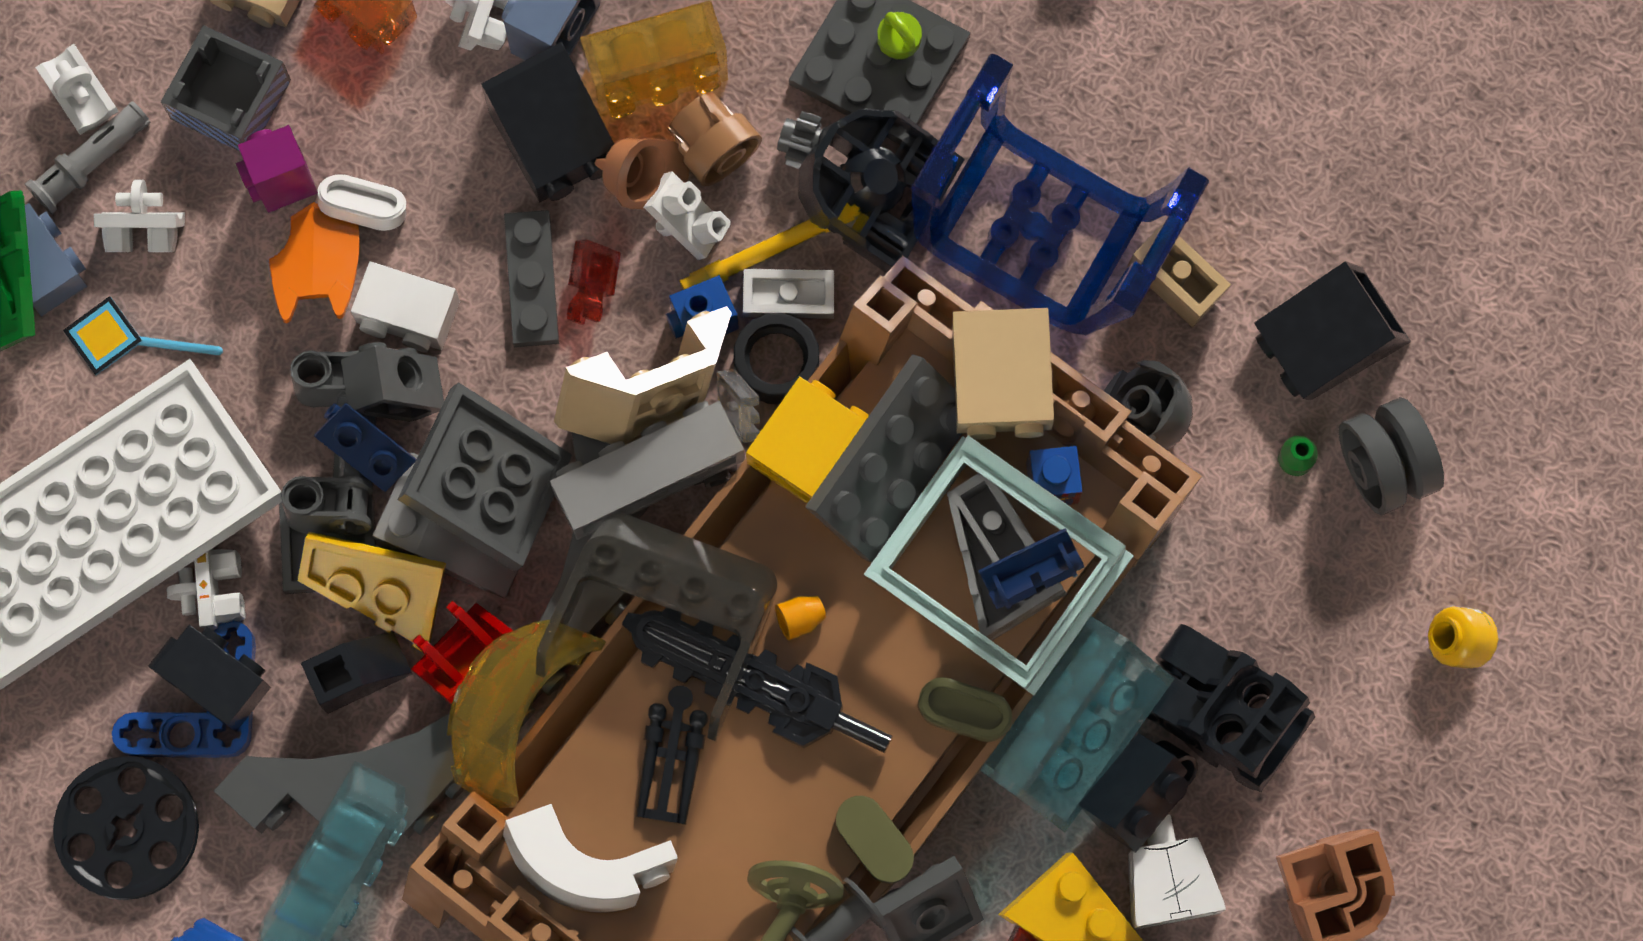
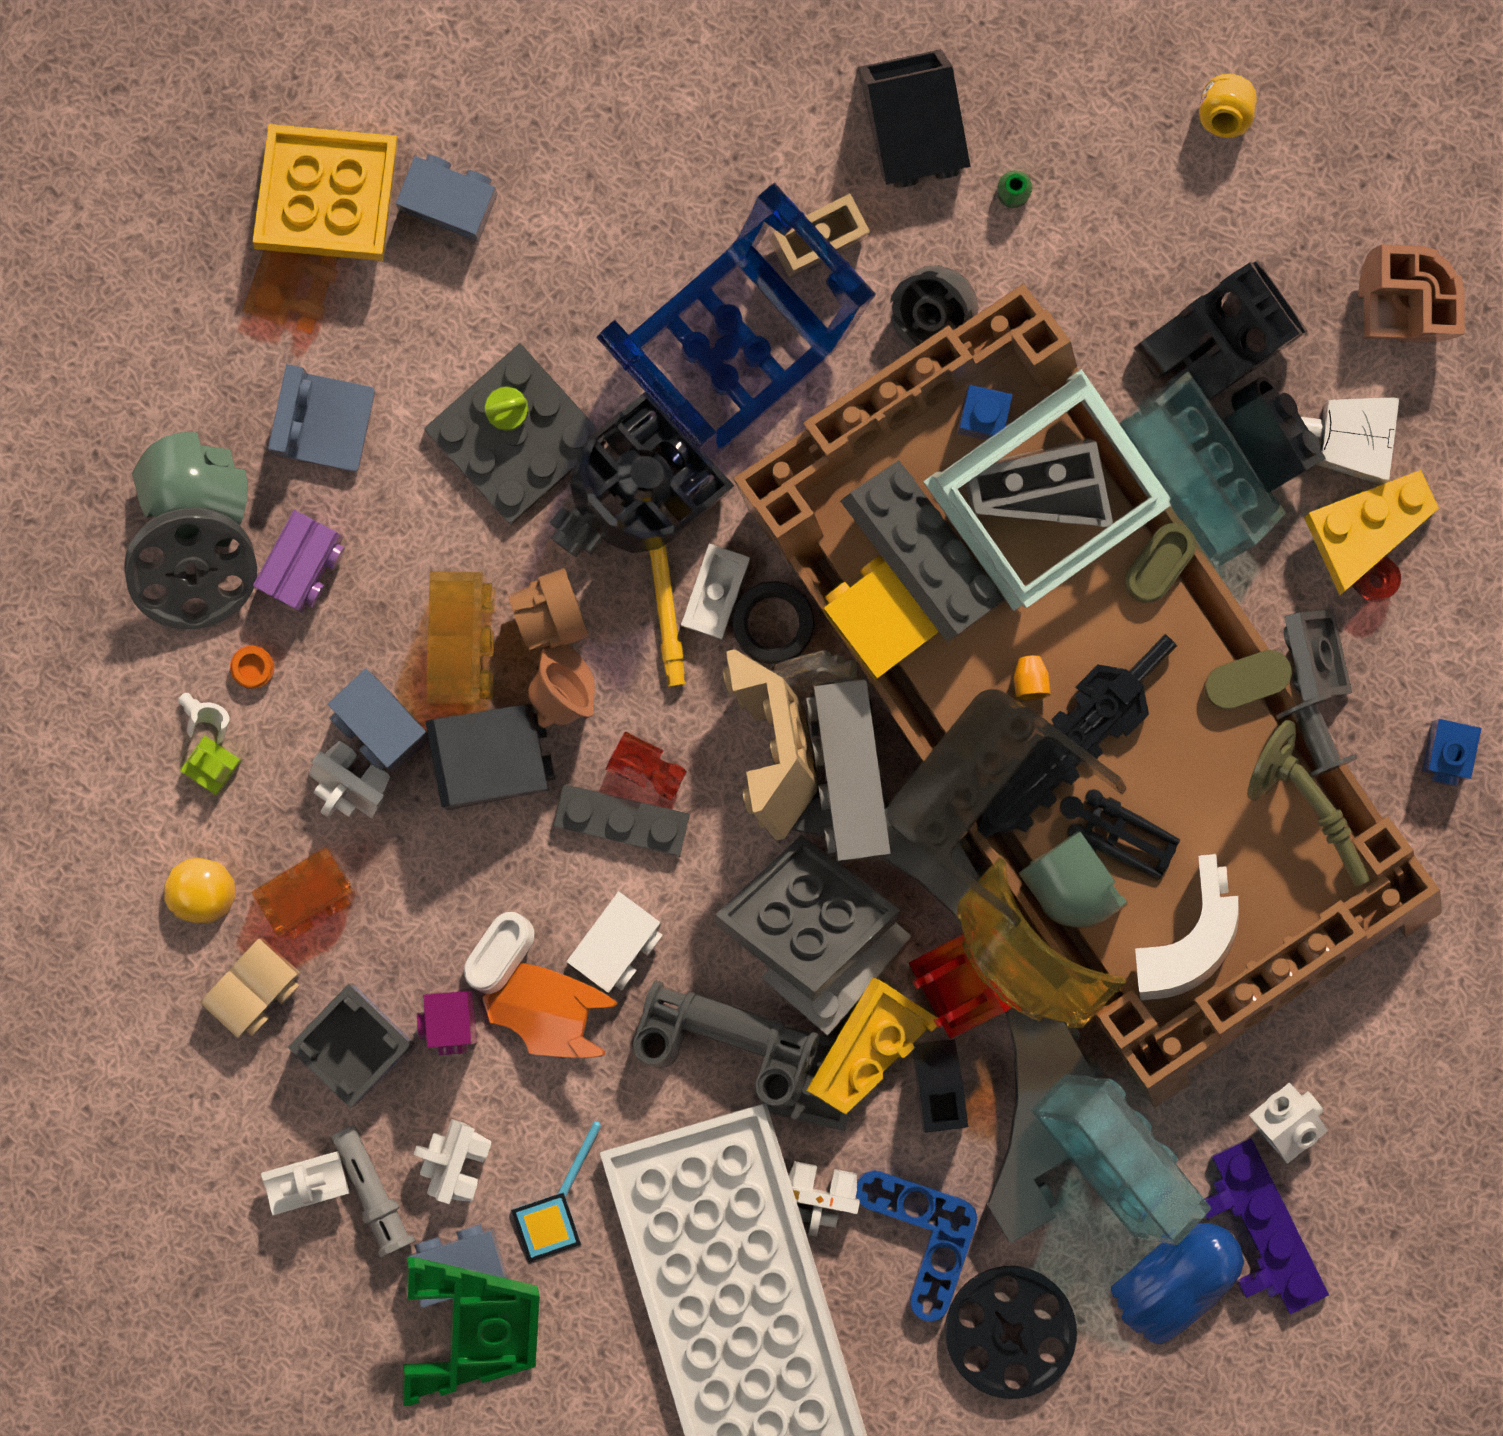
camera: 70 degrees left, 10 degrees up
black hinge [148,625,271,732] -> none
dark blue hinge [314,403,416,492] -> none
dark grey brick [341,342,444,422] -> none
white hips [643,171,731,260] -> none
blue brick [665,275,739,339] -> none
tan brick [952,308,1054,440] -> none
dark blue hinge [978,528,1085,610] -> none
dark grey wheel [1339,397,1444,516] -> none
none -> sand green brick [1019,832,1127,928]

